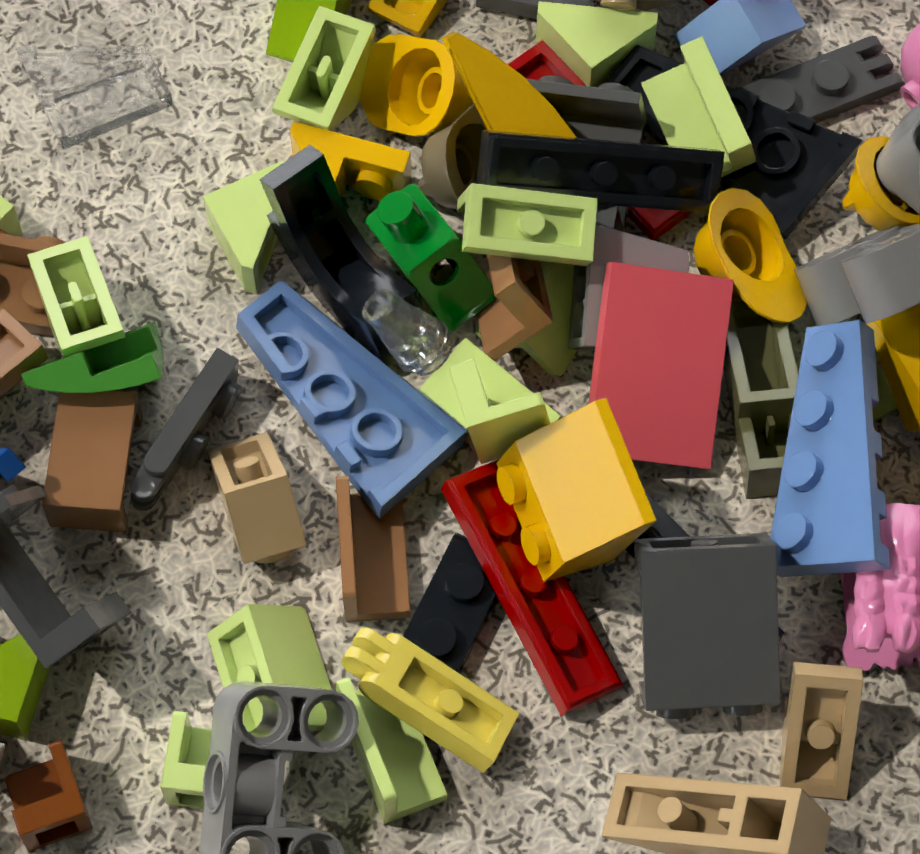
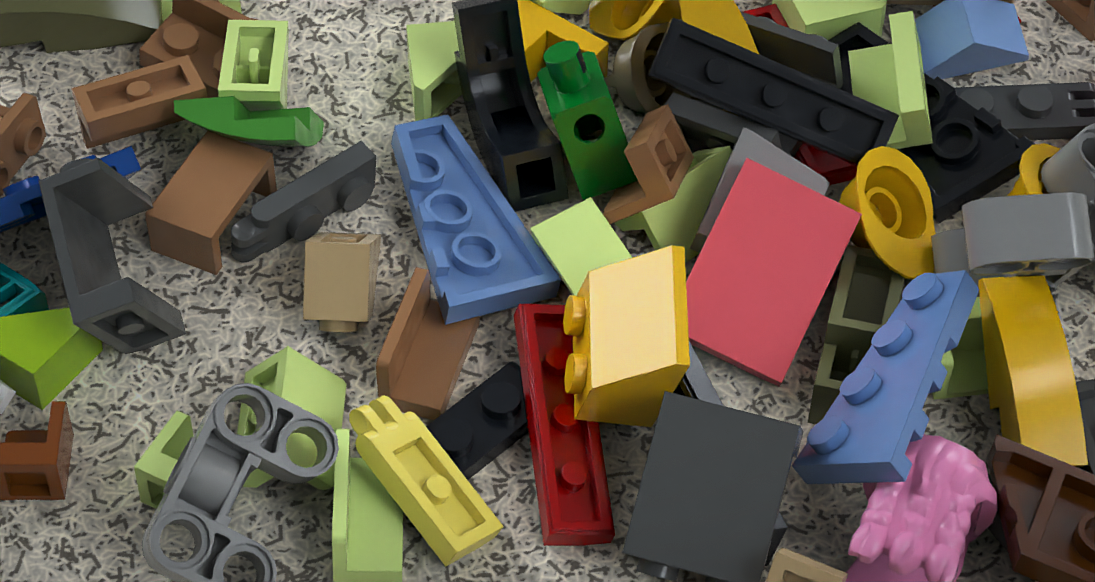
camera: 20 degrees right, 15 degrees down
clear cone [362,289,453,376] -> none
yellowish green panel [448,358,550,464] -> none
yellowish green panel [457,183,598,266] -> none

